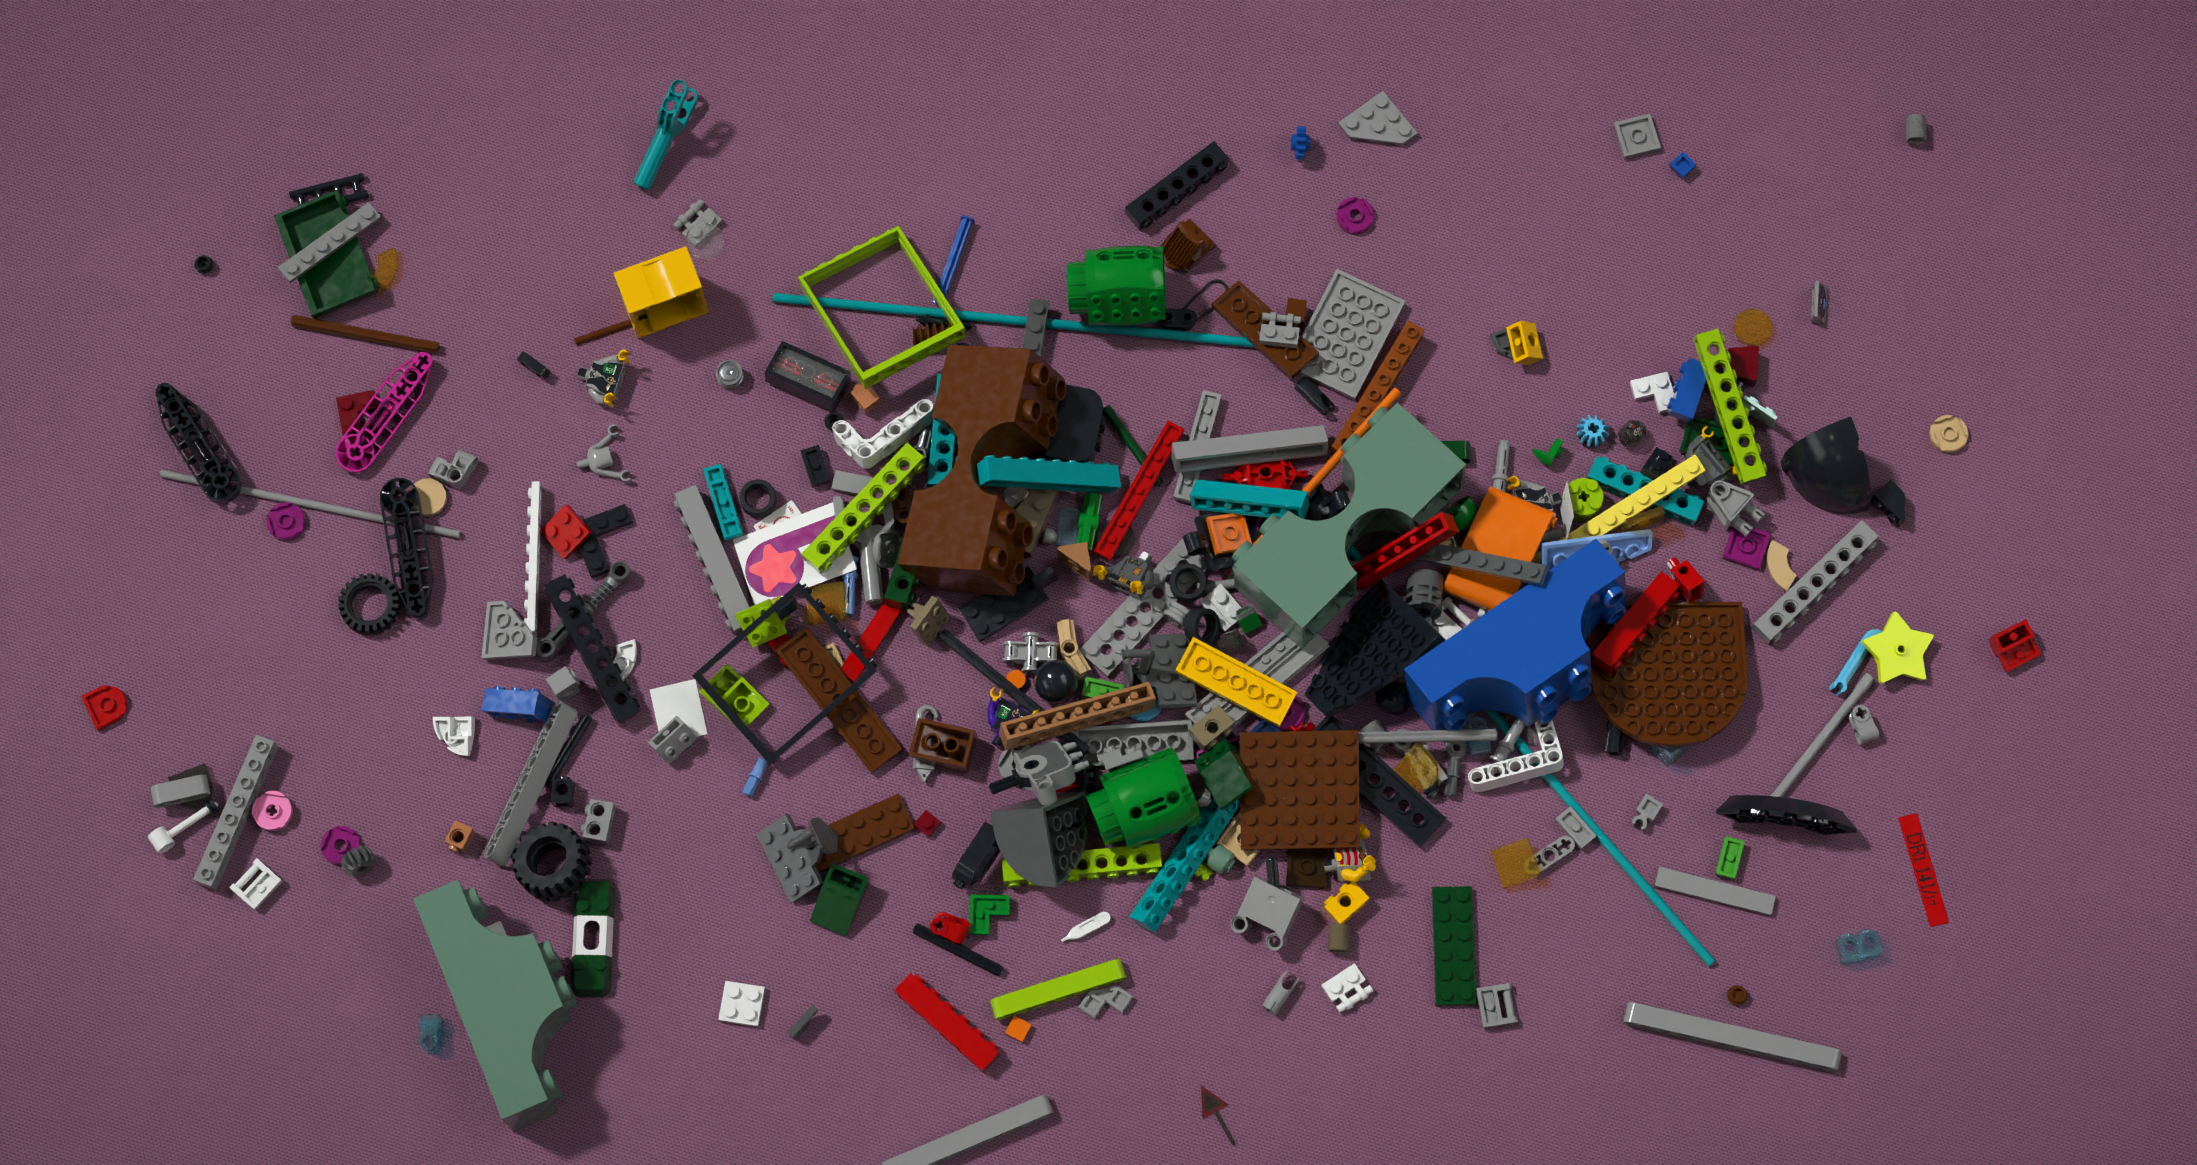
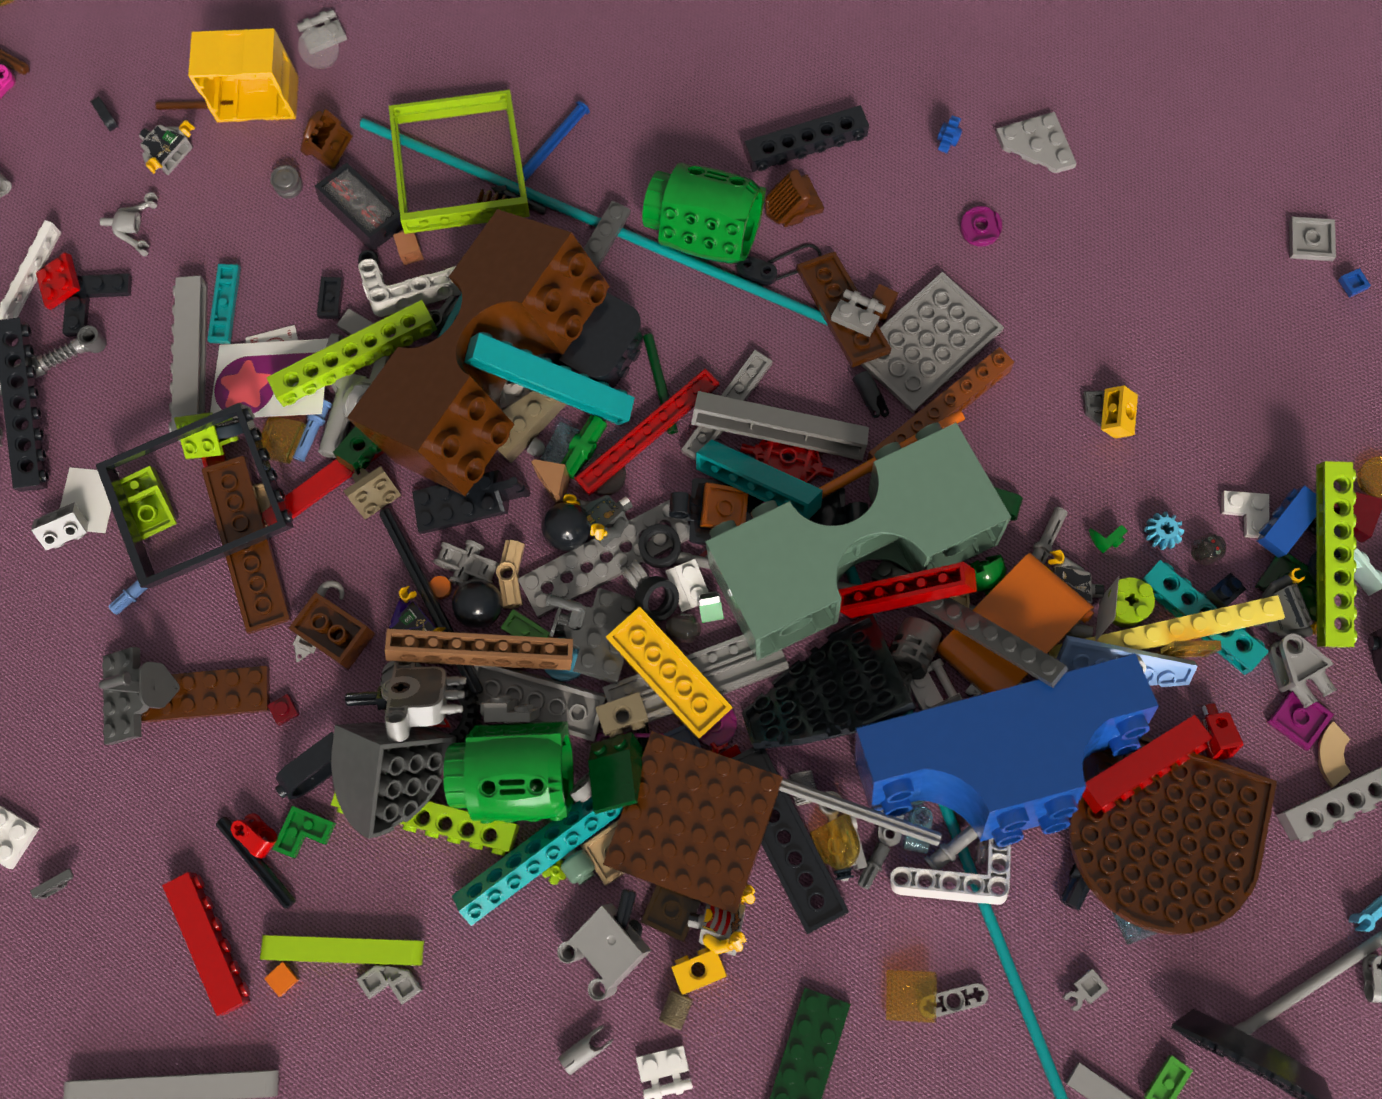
camera: 25 degrees right, 0 degrees up
white tile [603,639,637,687] -> none
black tyre [739,479,777,518] -> none
dark green slope [810,863,870,937] -> none
white piece [1061,912,1110,942] -> none
black hair [1375,682,1409,715] -> none
light grey plate [1555,806,1596,850] -> none
none -> reddish brown piece [300,109,353,169]
none -> black piece [541,501,591,551]

